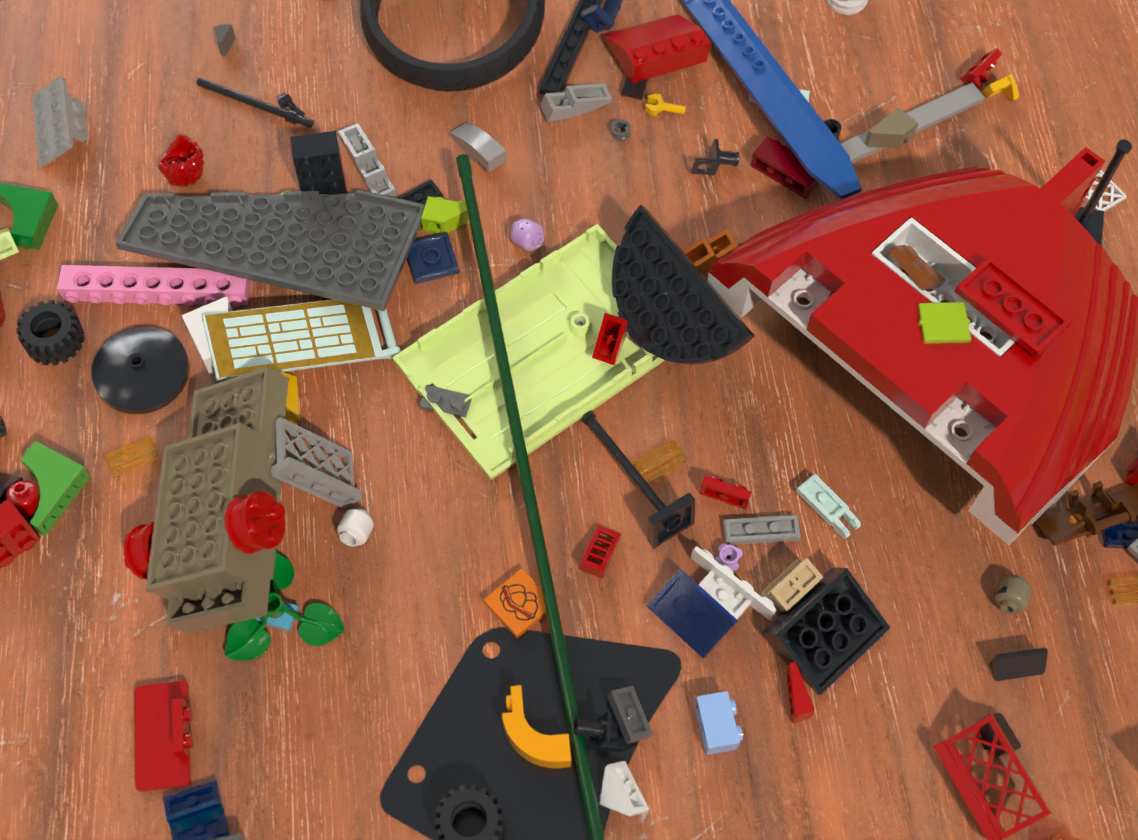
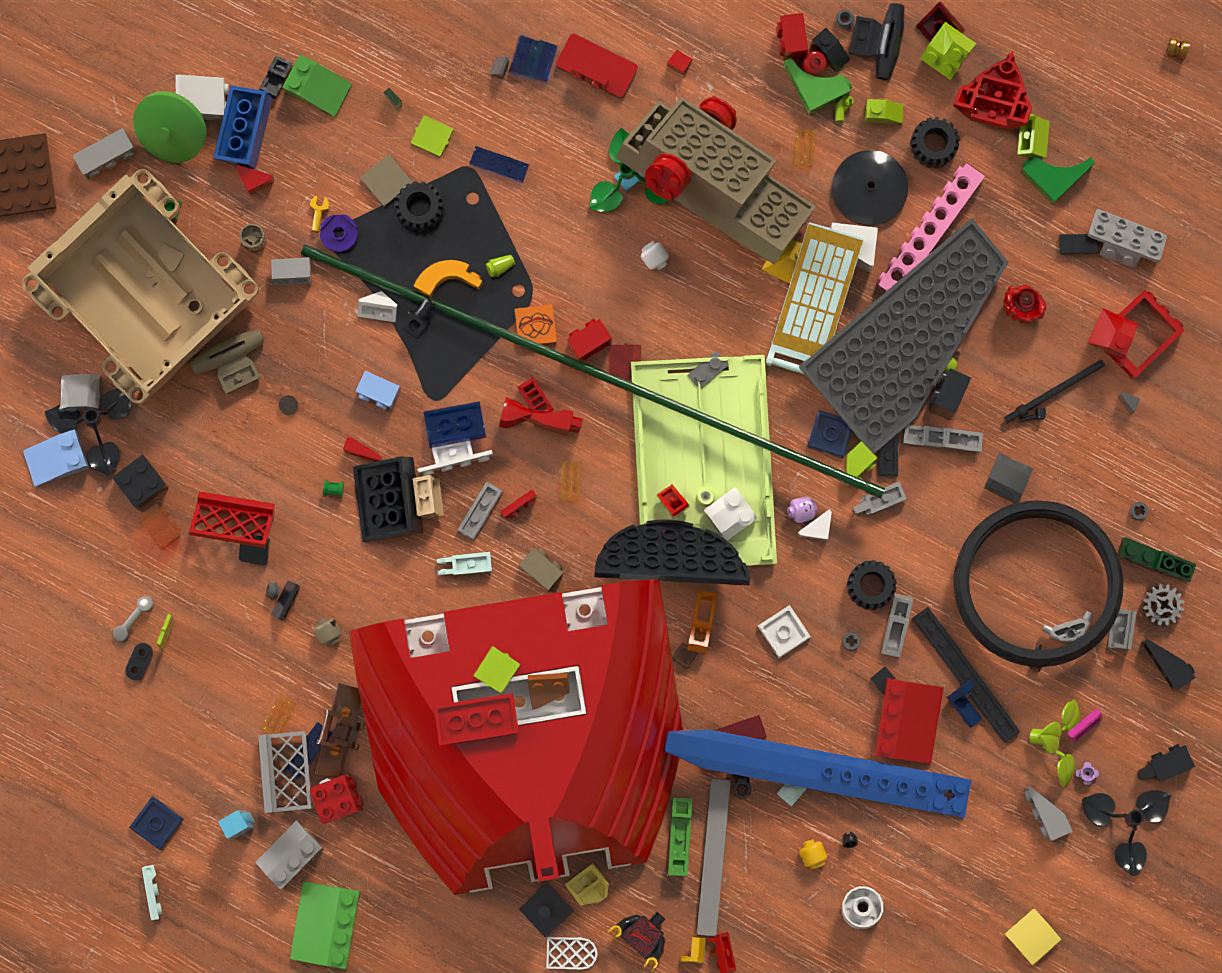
camera: 125 degrees right, 20 degrees up
light grey fence [271,417,362,509] -> none
light grey slope [449,122,506,172] -> none
black tile [581,411,695,549] -> none
flat silver plate [607,686,653,744] -> none
yellow bar [645,94,686,116] -> none
black bracket [690,139,740,176] -> none
lavender plate [715,544,743,571] -> none
dark tan slope [865,107,918,148] -> none
none -> dark grey plate [265,582,280,600]
none -> clear smoke tile [279,395,298,415]
none -> green bush [323,480,344,498]
none -> clear blue tile [469,146,529,183]
none -> lime cone [485,254,515,277]
none -> red hips [499,397,583,436]
none -> dark tan brick [519,548,563,592]
none -> red brick [567,319,612,362]
none -> black torso [607,912,665,972]
none -> clear red piece [610,343,641,380]
none -> red slope [667,50,693,75]
none -> bright green slope [668,797,692,877]
none -> white slope [704,488,758,540]
none -> white tile [757,605,811,659]
none -> white slope [798,509,832,541]
none -> yellow head [799,839,827,869]
none -> lime arm [835,96,854,122]
none -> black hinge [842,832,858,848]
none -> black tyre [847,560,897,610]
none -> light grey hinge [853,481,907,515]
none -> lime slope [865,99,903,124]
none -> dark grey slope [983,452,1033,503]
none -> black tile [1059,234,1098,254]
none -> red slope [1088,308,1138,359]
none -> red window [1105,290,1185,380]

